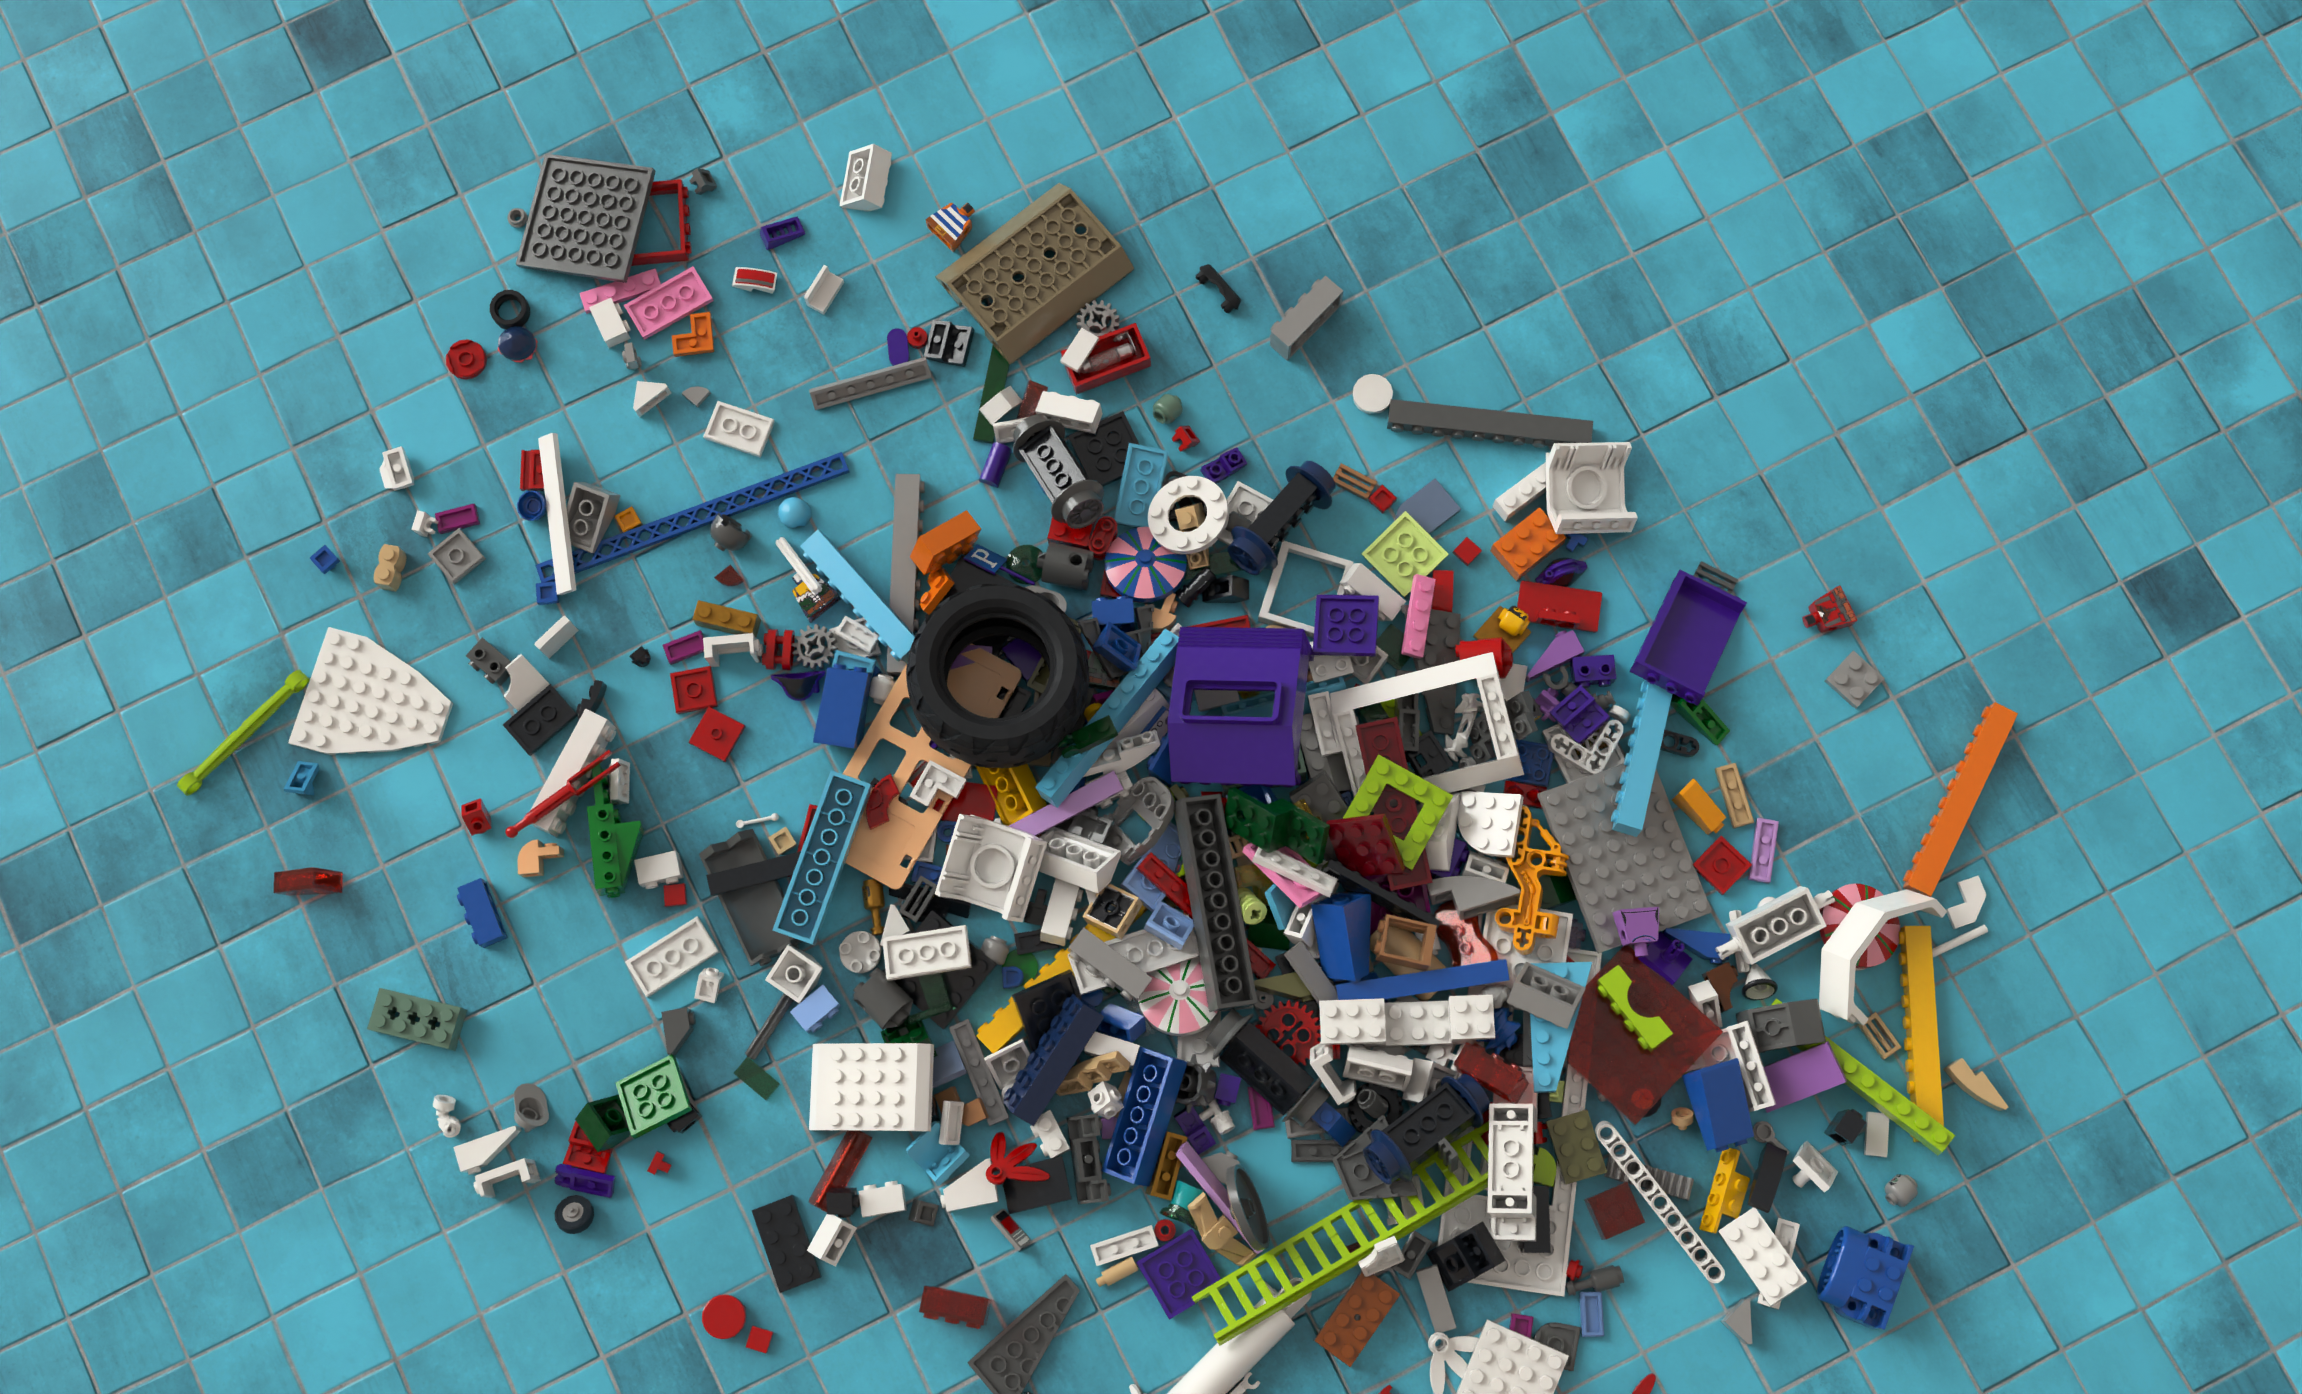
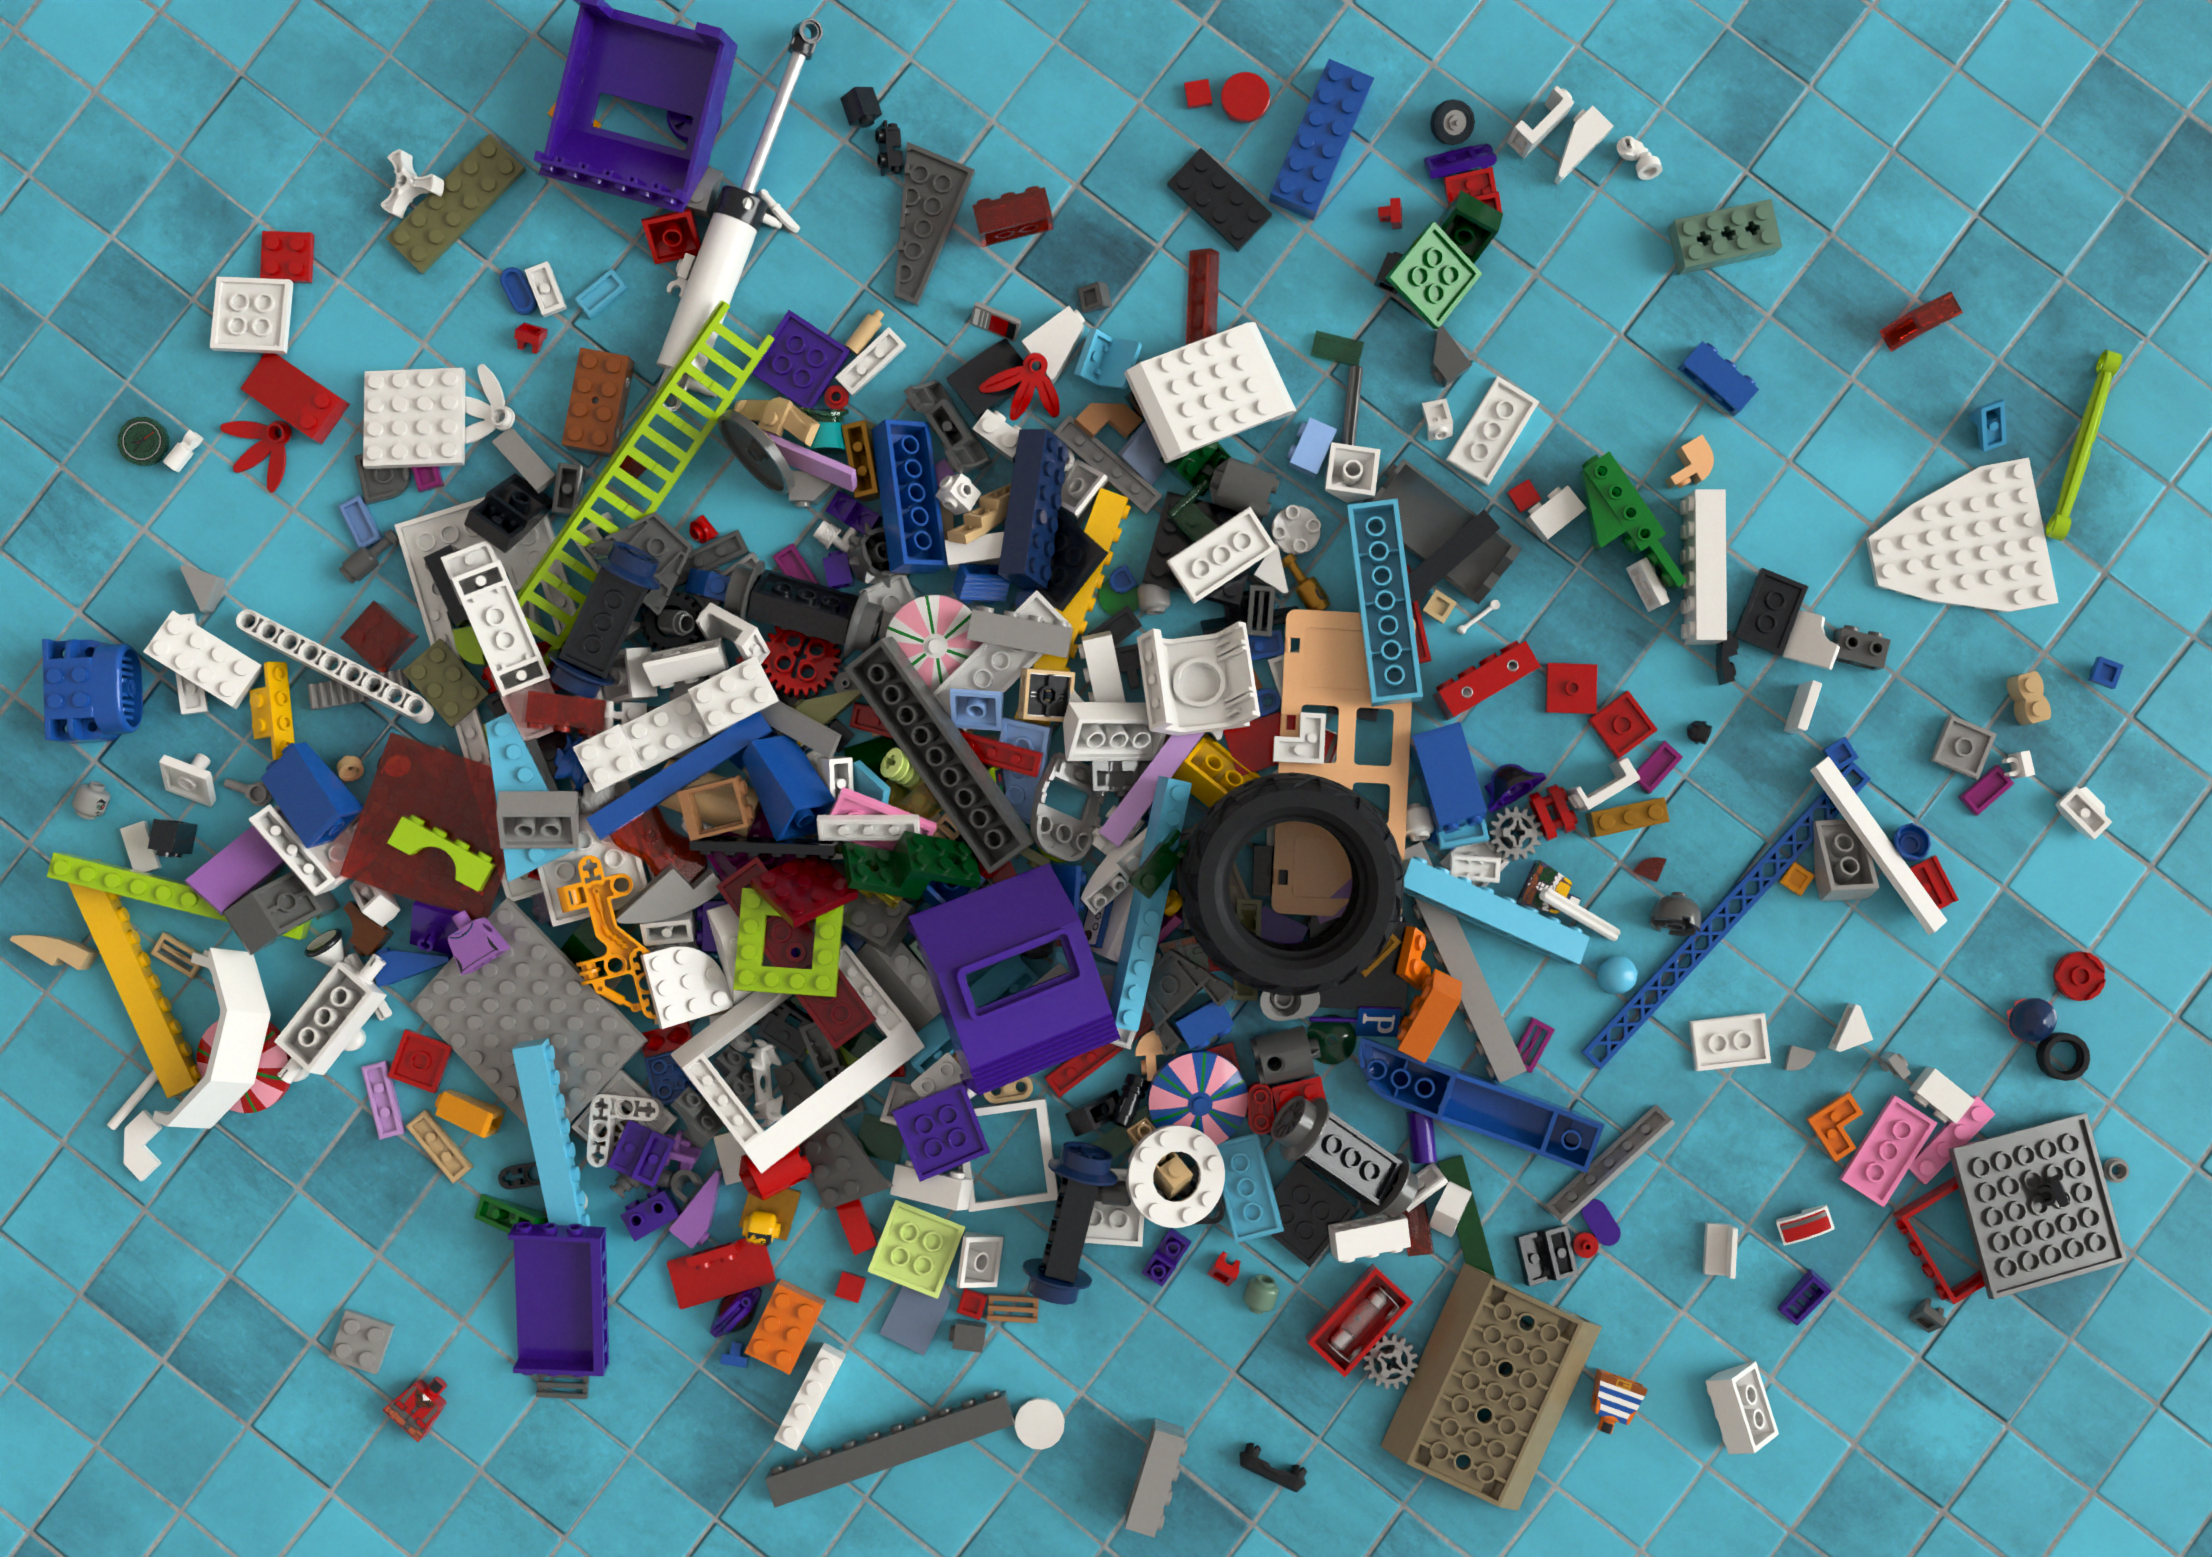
camera: 155 degrees right, 10 degrees up
red brick [461,798,491,836] -> none
red piece [505,750,621,838] -> none
light grey piece [514,1083,549,1132] -> none
white brick [807,1214,857,1267] -> none
black brick [826,1188,860,1218] -> none
white brick [858,1181,907,1218] -> none
red tile [866,773,900,830] -> none
white tile [939,1100,964,1145] -> none
white tile [1060,328,1099,373] -> none
blue slope [1092,622,1142,672] -> none
white plate [1308,691,1342,757] -> none
white tile [1358,1236,1405,1277] -> none
bright pink plate [1401,574,1436,659] -> none
dark grey tile [1438,1138,1458,1173] -> none
white panel [1546,442,1638,534] -> none
red plate [1566,1259,1583,1281] -> none
white tile [1607,705,1631,724] -> none
black slope [1748,1143,1787,1213] -> none
orange brick [1903,702,2018,897] -> none
none -> red plate [689,515,719,544]
none -> dark grey brick [949,1319,987,1353]
none -> white slope [956,1231,1004,1288]
none -> blue brick [1269,59,1374,221]
none -> blue slope [1359,1037,1605,1173]
none -> red piece [1432,640,1541,721]
none -> magenta tile [1516,1017,1555,1073]
none -> black tile [2038,1174,2070,1207]

